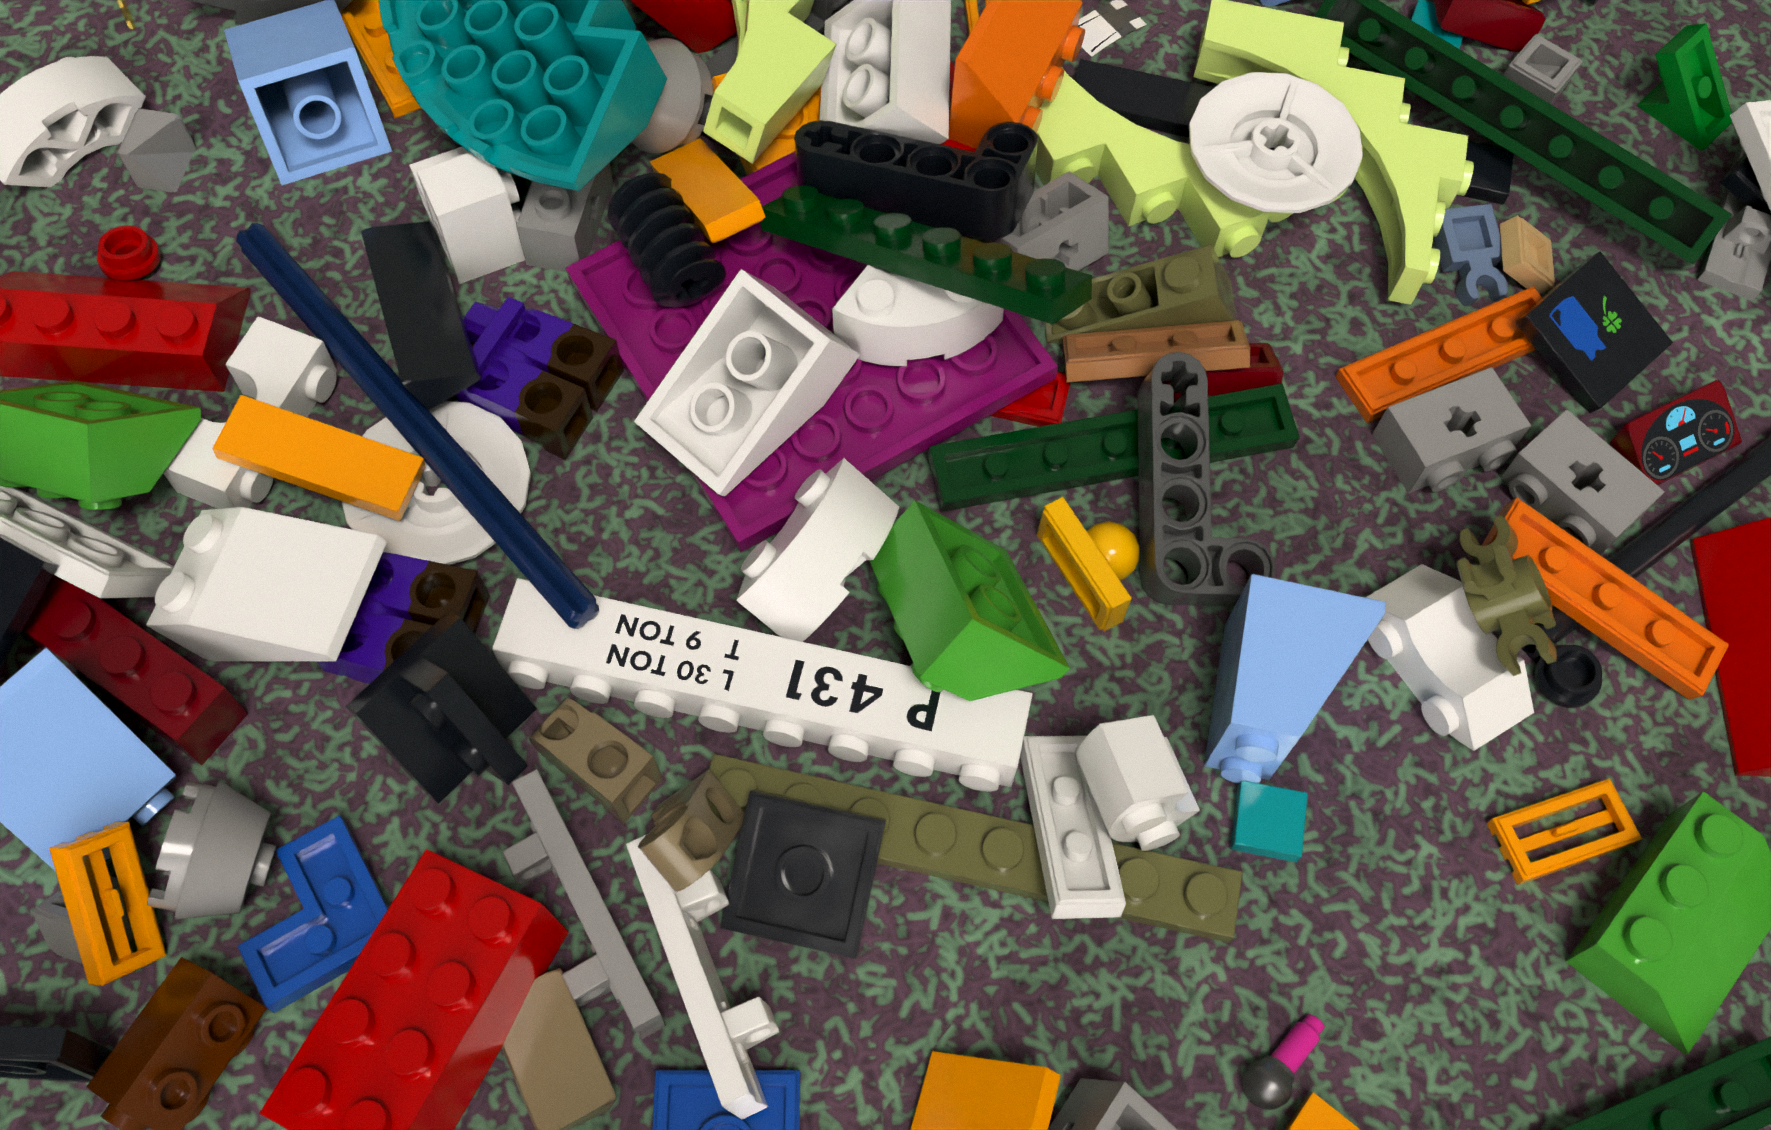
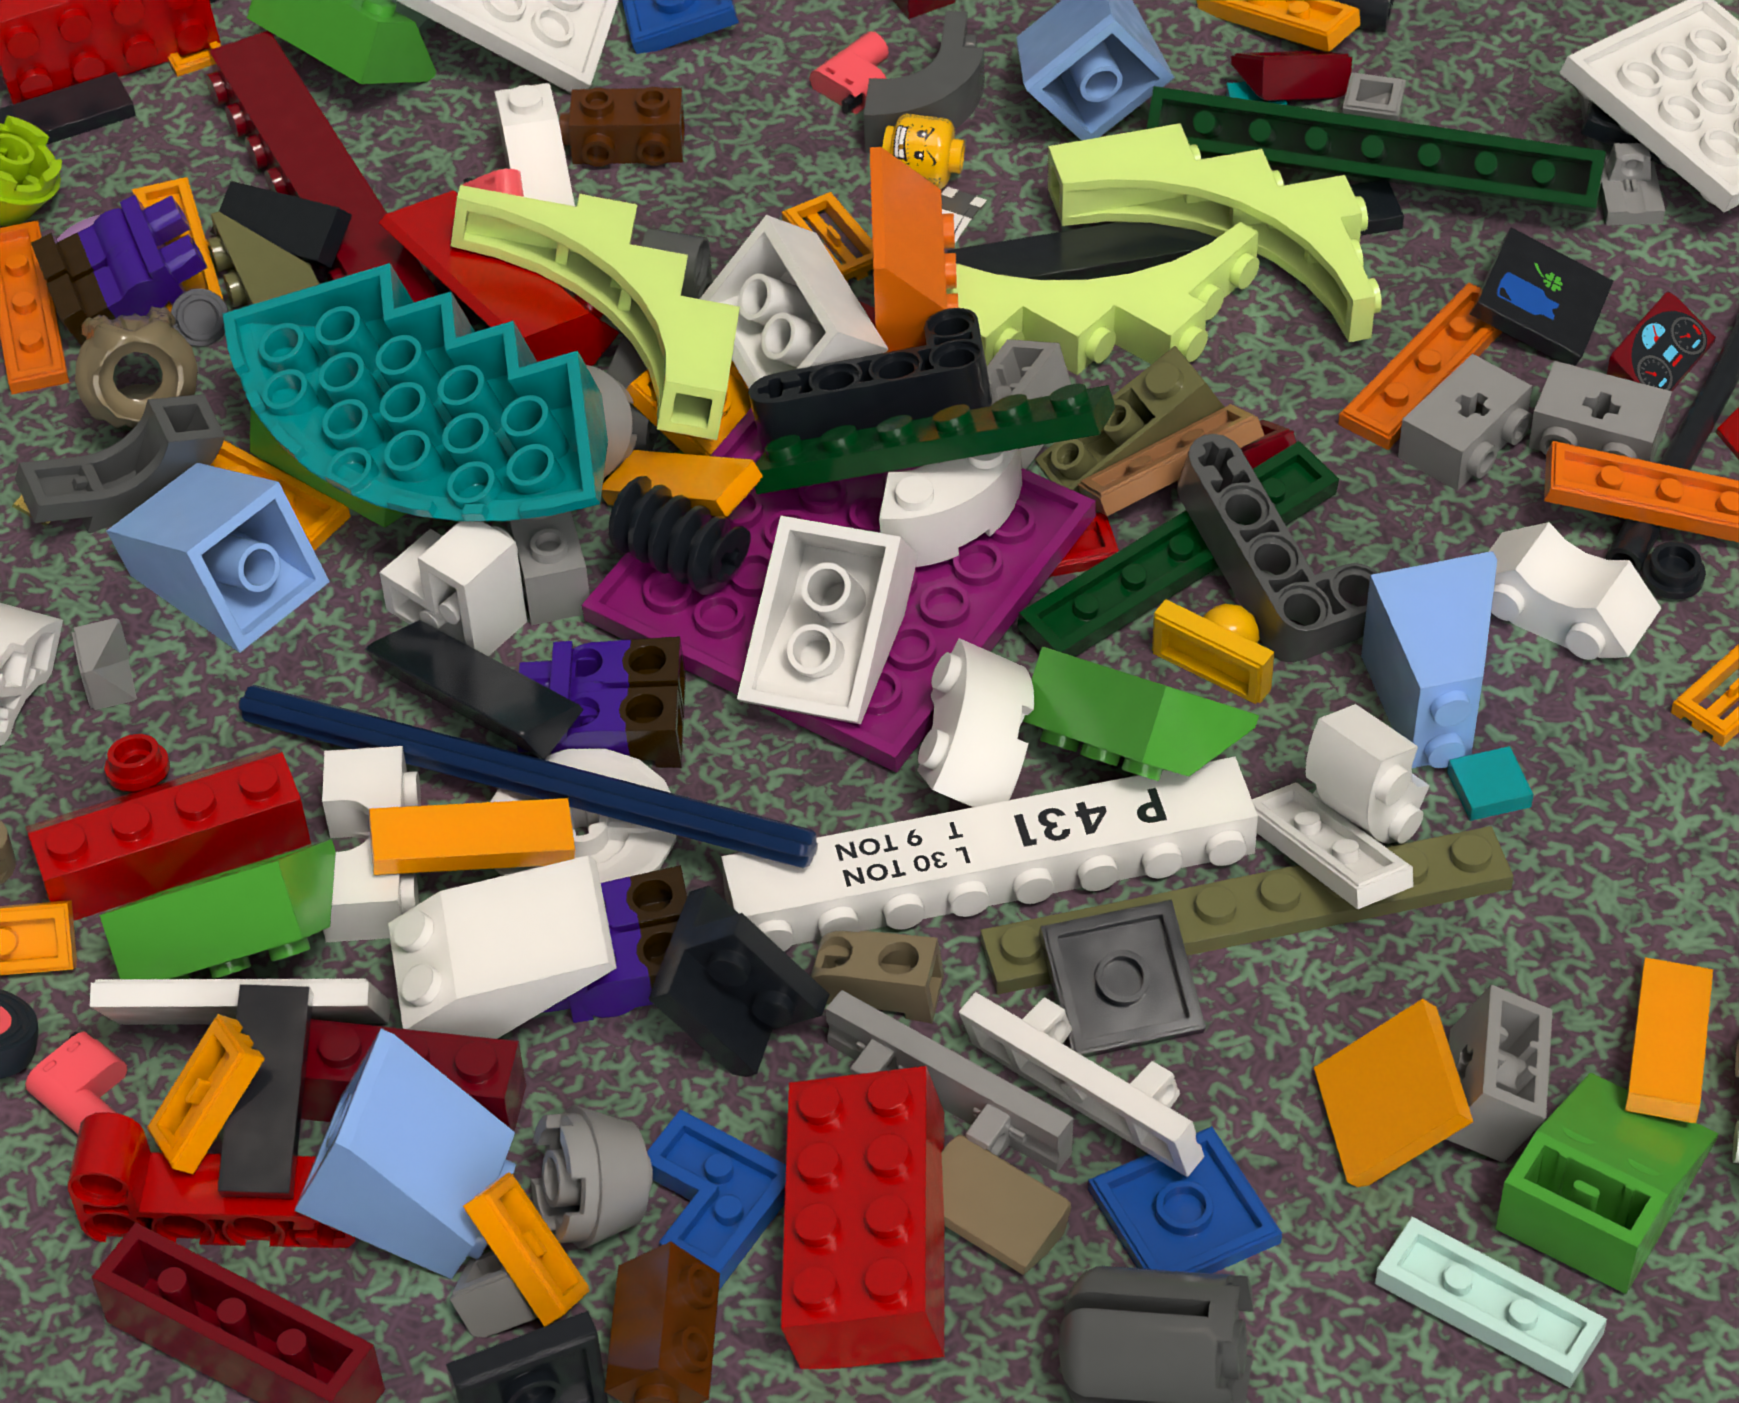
camera: 20 degrees left, 15 degrees down
dark tan leg [638,769,745,892] -> none
white piece [1189,72,1363,213] -> none
piece [1242,1014,1325,1110] -> none
sand blue plate [1434,204,1508,307] -> none
olive pin [1456,515,1557,676] -> none
tan tile [1500,215,1555,293] -> none
green slope [1636,23,1732,151] -> none

